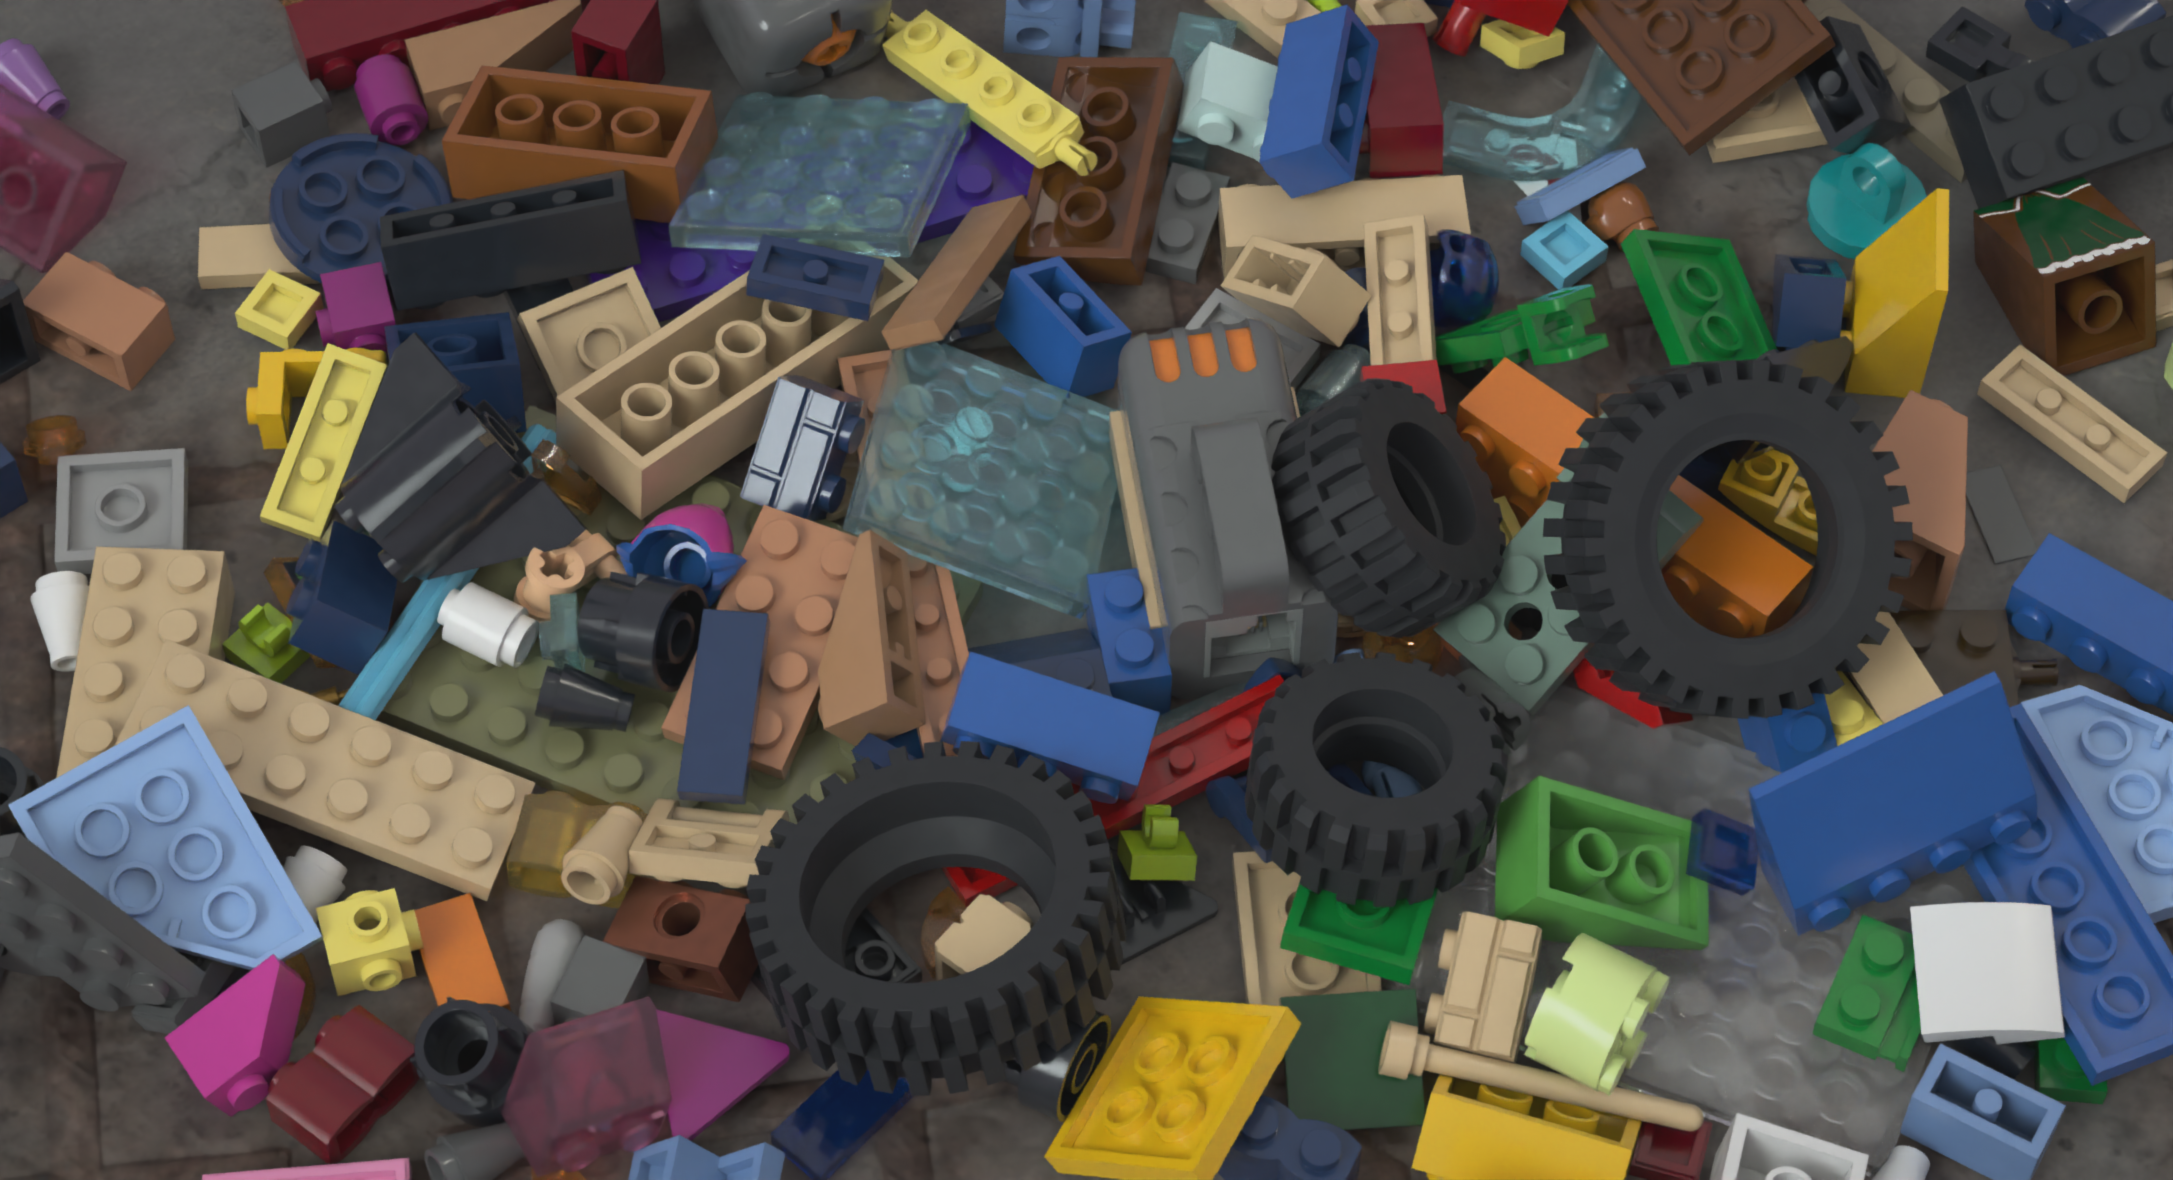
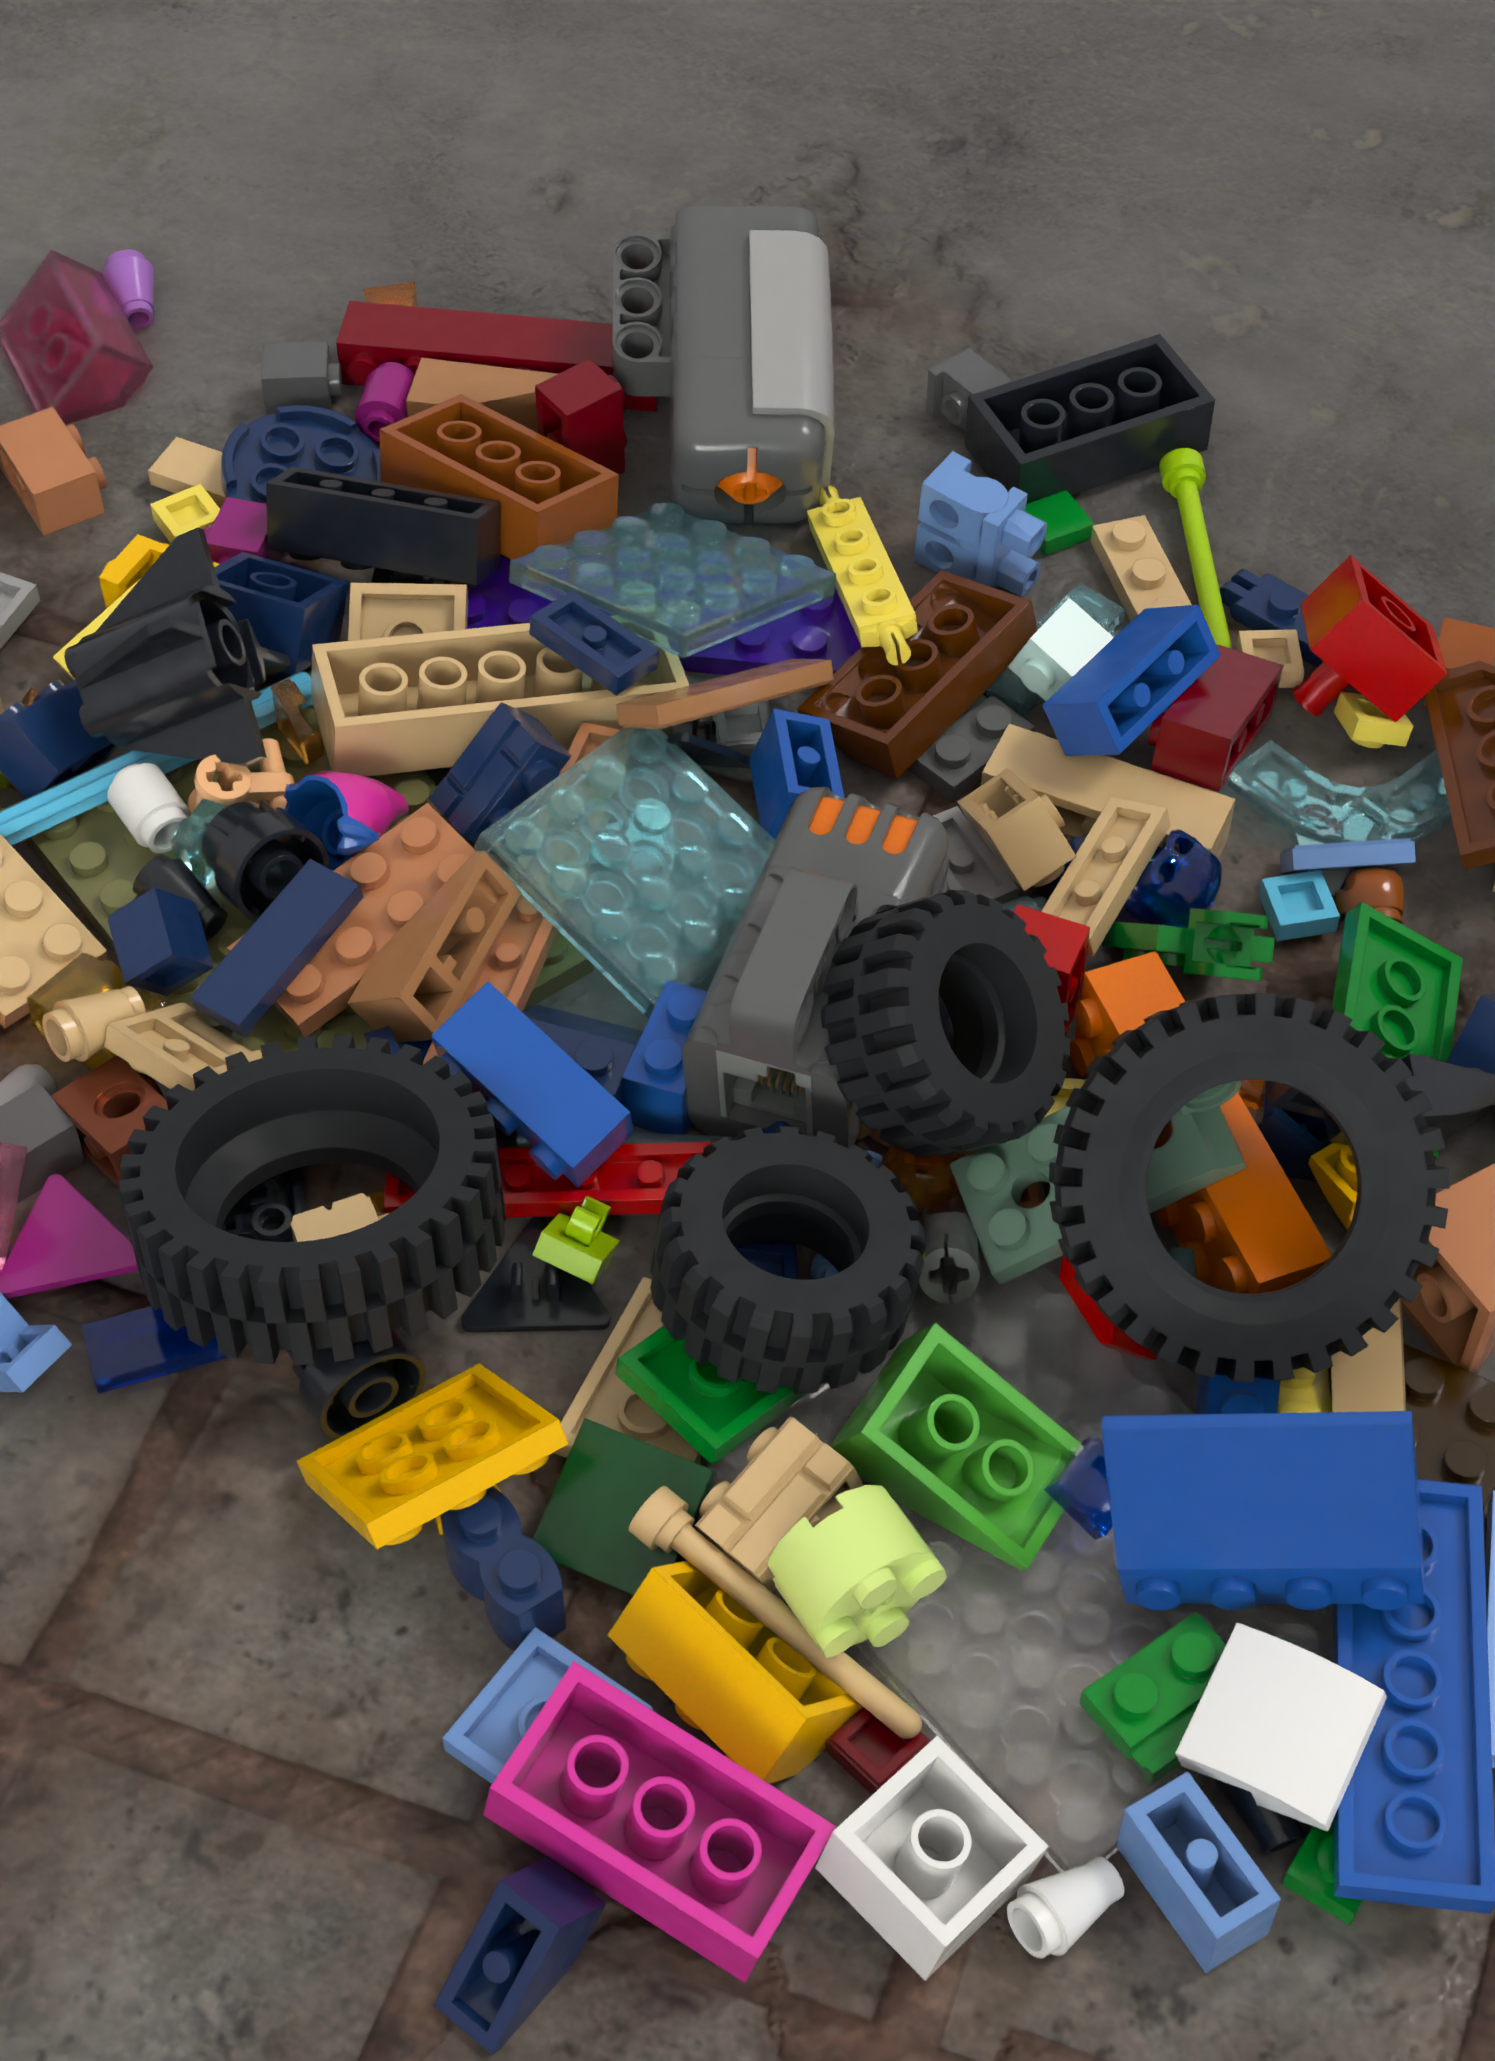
camera: 30 degrees right, 5 degrees down
none -> dark blue panel [108,888,214,996]

